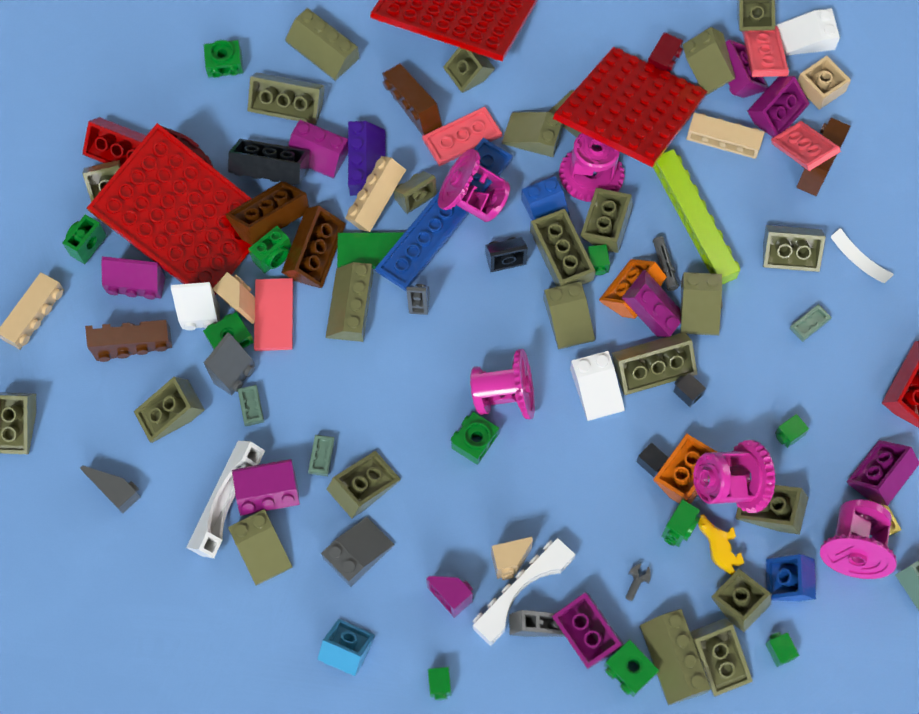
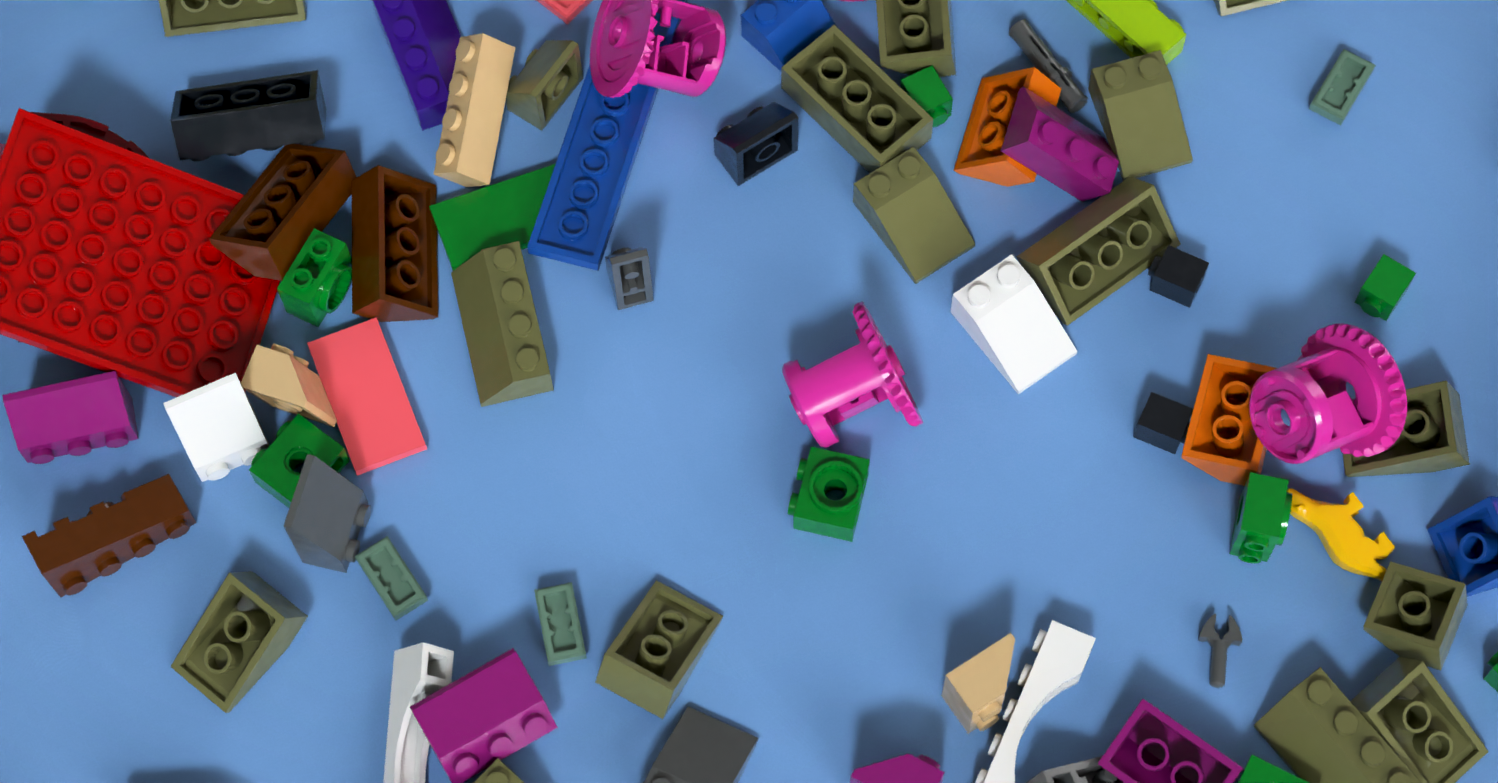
camera: 20 degrees left, 0 degrees up
magenta slope [288,120,348,179] -> none

